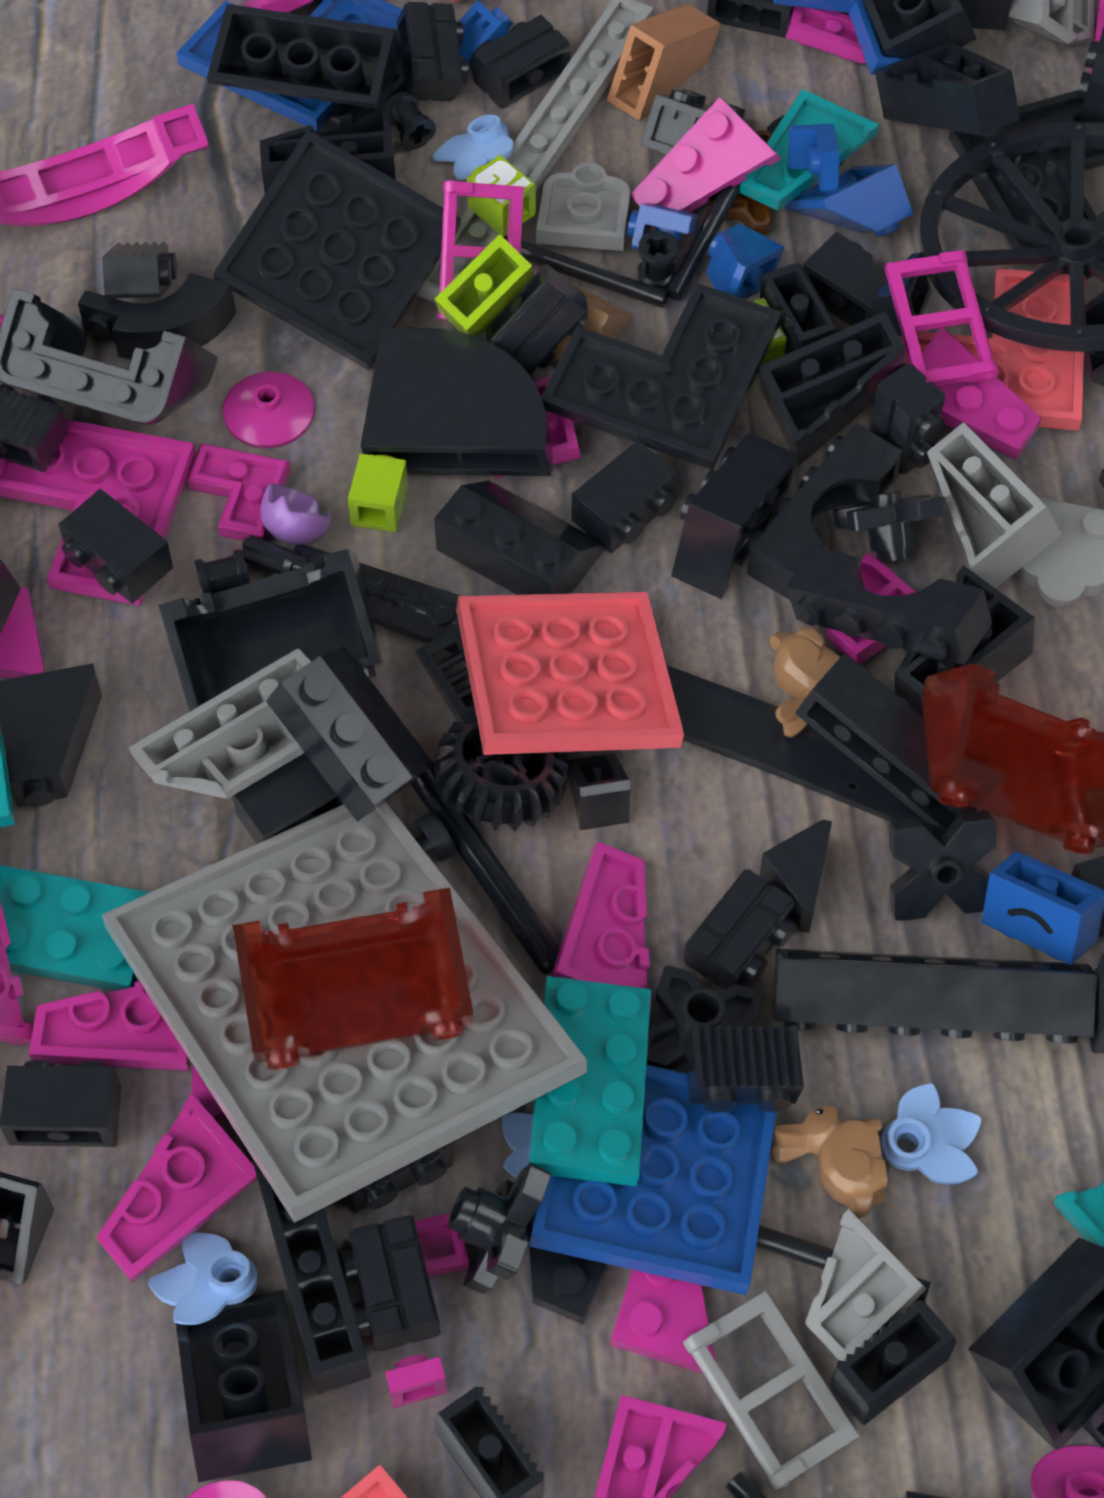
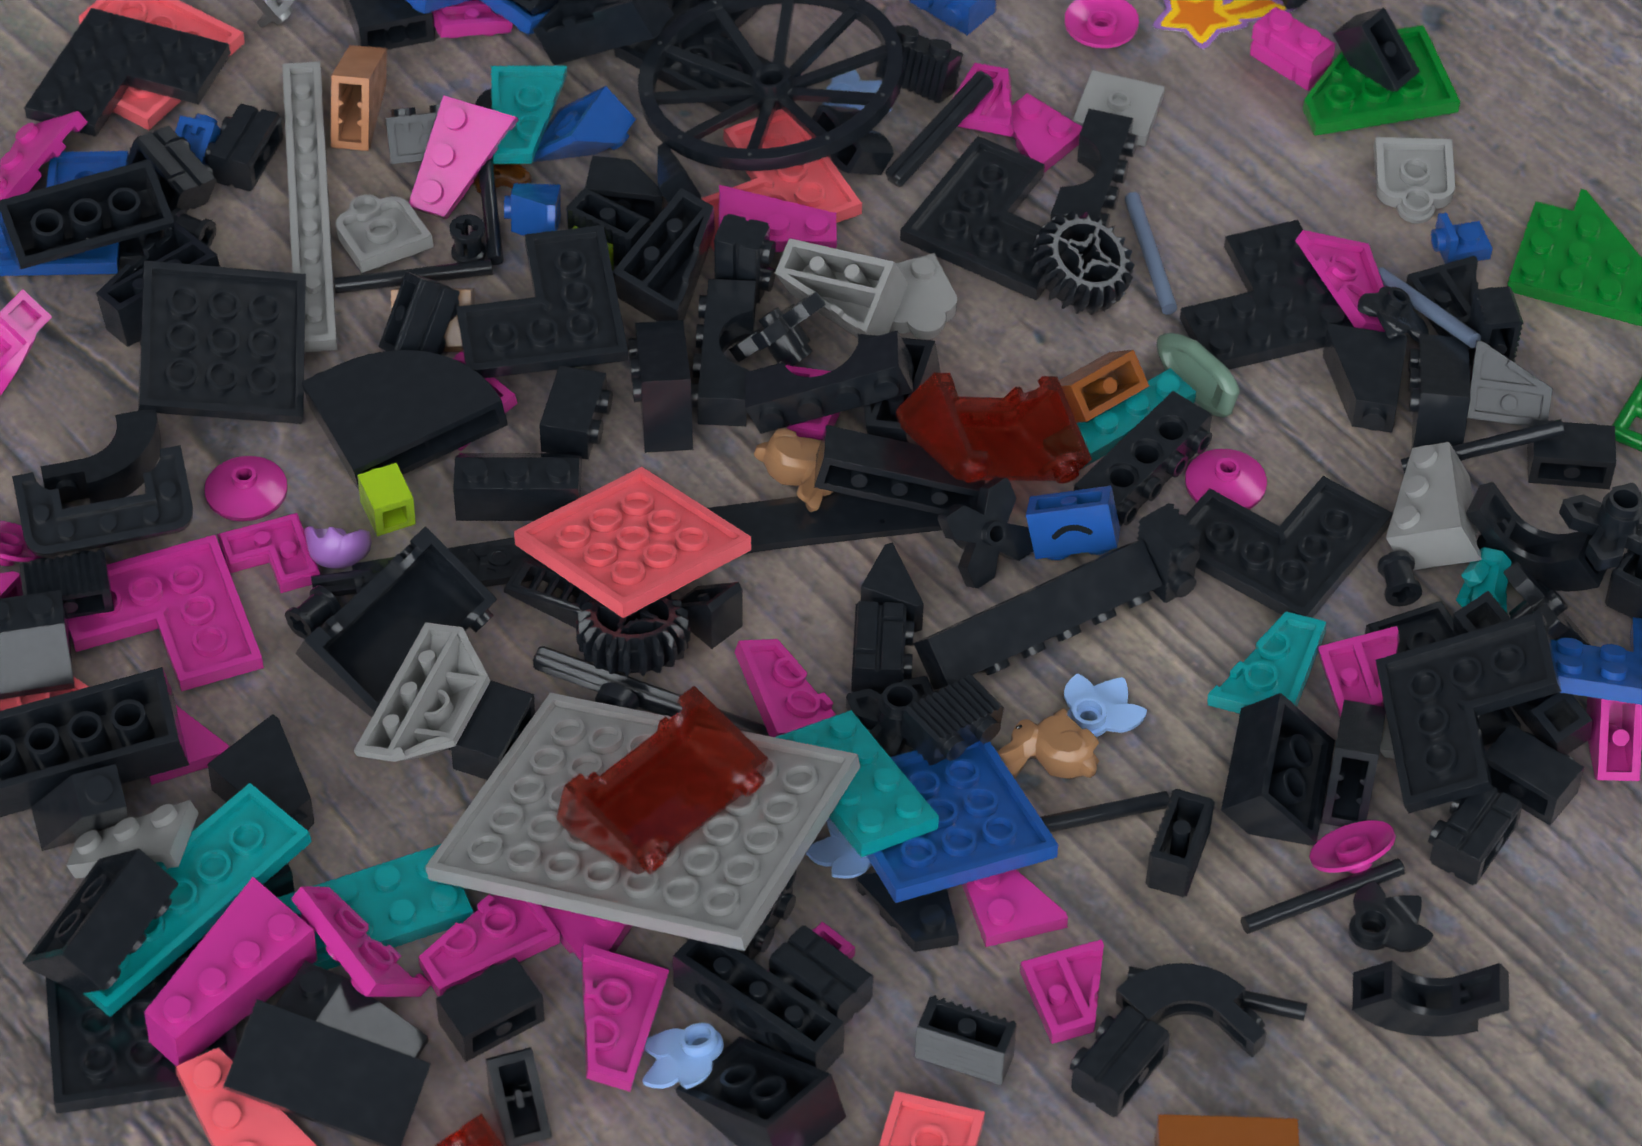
camera: 35 degrees left, 10 degrees down
black brick [58,488,174,604] -> none
black brick [102,241,177,298] -> none
black slope [266,646,433,822] -> none
dark pink plate [385,1355,448,1409] -> none
light blue plate [432,114,514,180] -> none
lime brick [435,234,534,337] -> none
dark pink window [437,179,524,322] -> none
black plant [448,1163,551,1294] -> none
lime brick [467,155,536,237] -> none
bracket [627,203,698,250] -> none
light grey window [682,1291,859,1491] -> none
blue bracket [788,124,840,191] -> none
light grey wing [805,1209,926,1361] -> none
dark pink window [885,250,999,386] -> none

